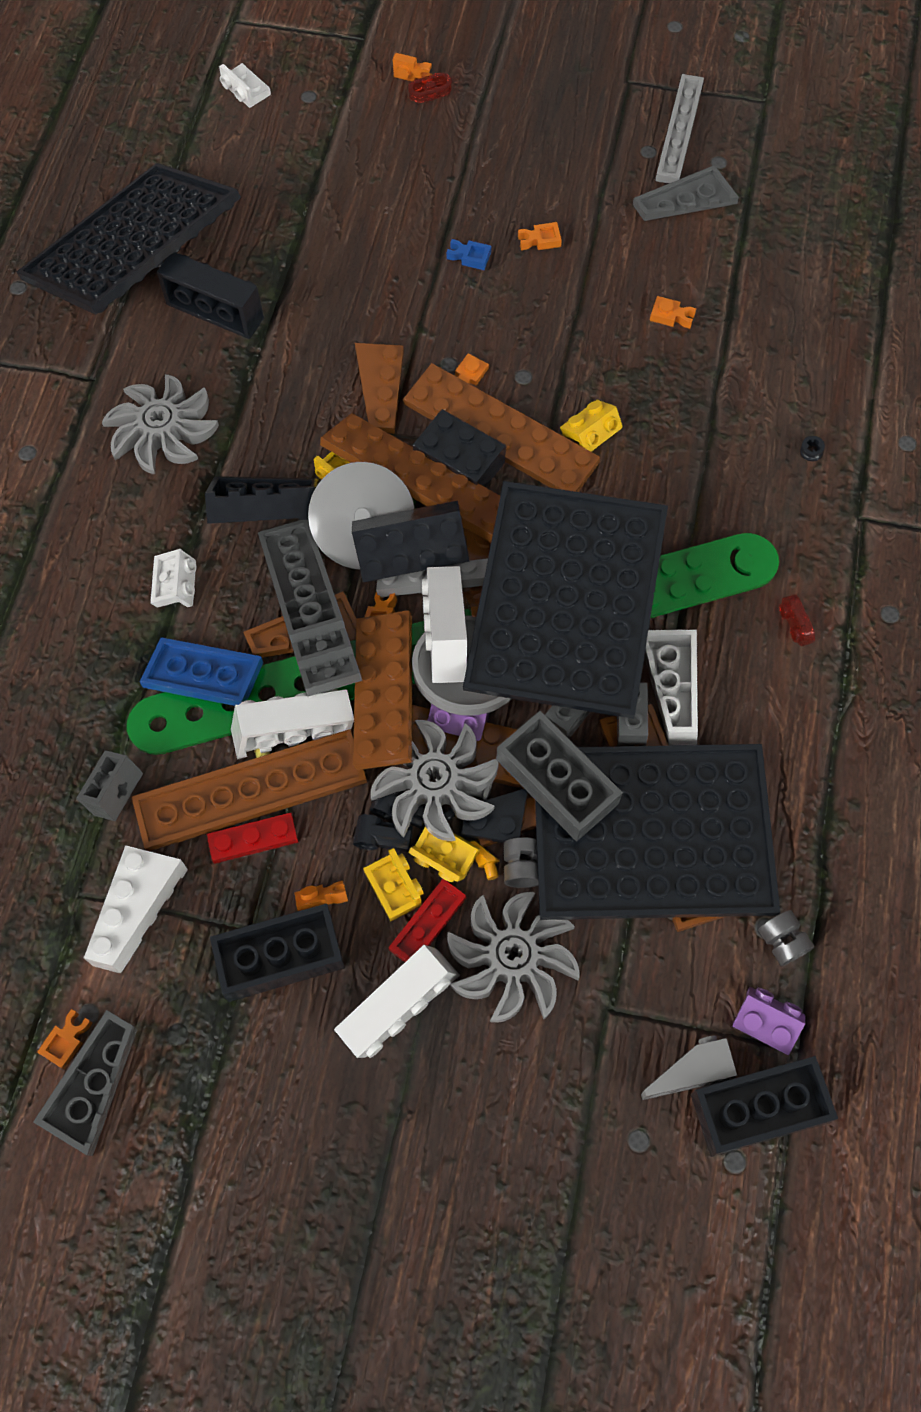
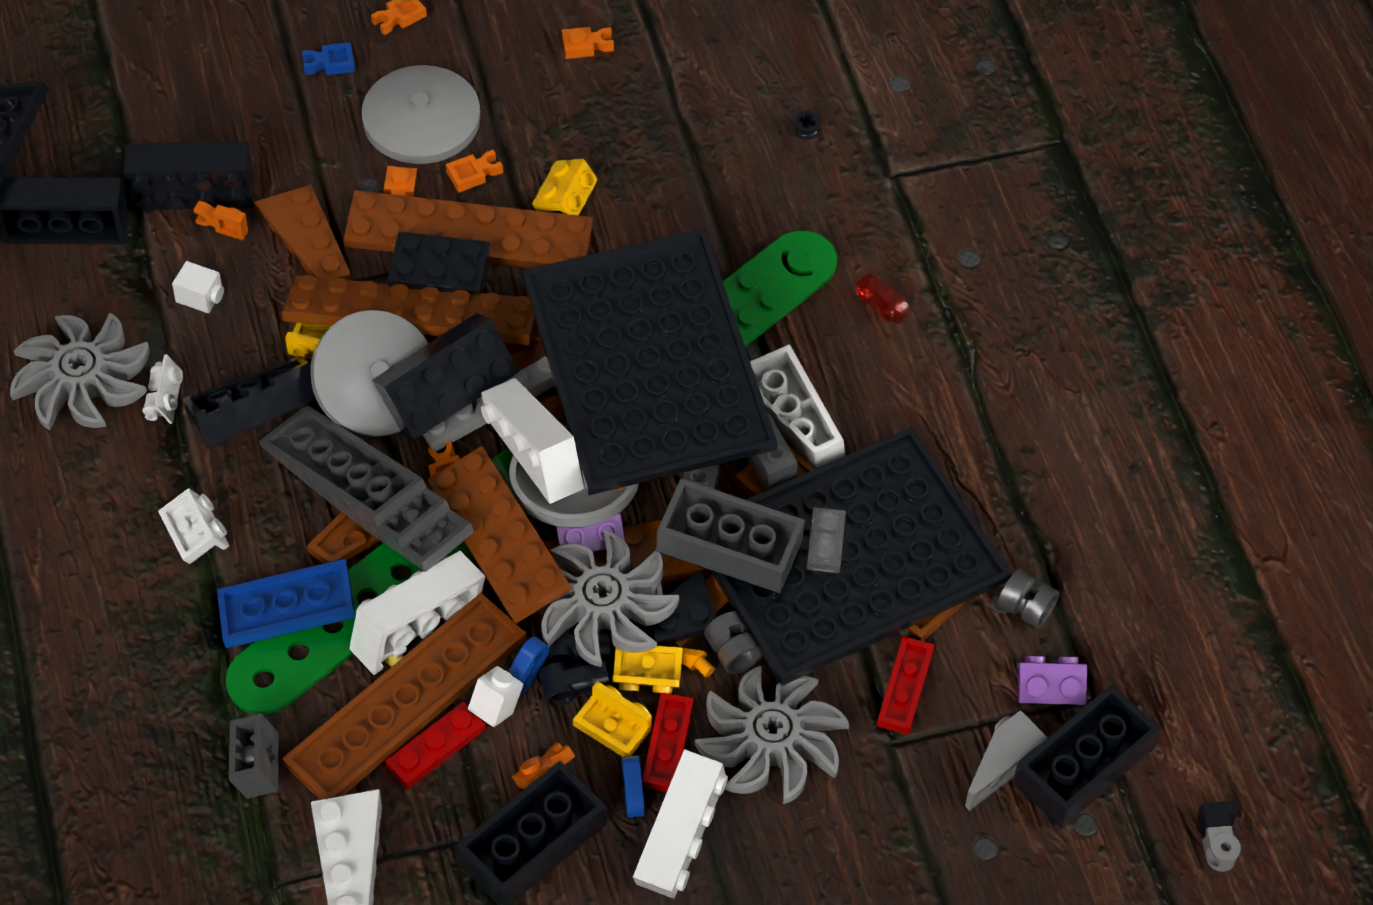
camera: 30 degrees left, 10 degrees down
none -> black brick [124,141,254,211]
none -> white hinge [143,354,183,424]
none -> white brick [172,261,224,313]
none -> orange plate [194,201,249,241]
none -> light grey dish [362,65,480,164]
none -> orange plate [446,150,503,193]
none -> white brick [468,666,523,727]
none -> blue beam [508,637,550,697]
none -> blue beam [621,755,644,818]
none -> clear plate [807,507,846,573]
none -> red plate [877,636,935,735]
none -> leg [1197,800,1241,872]

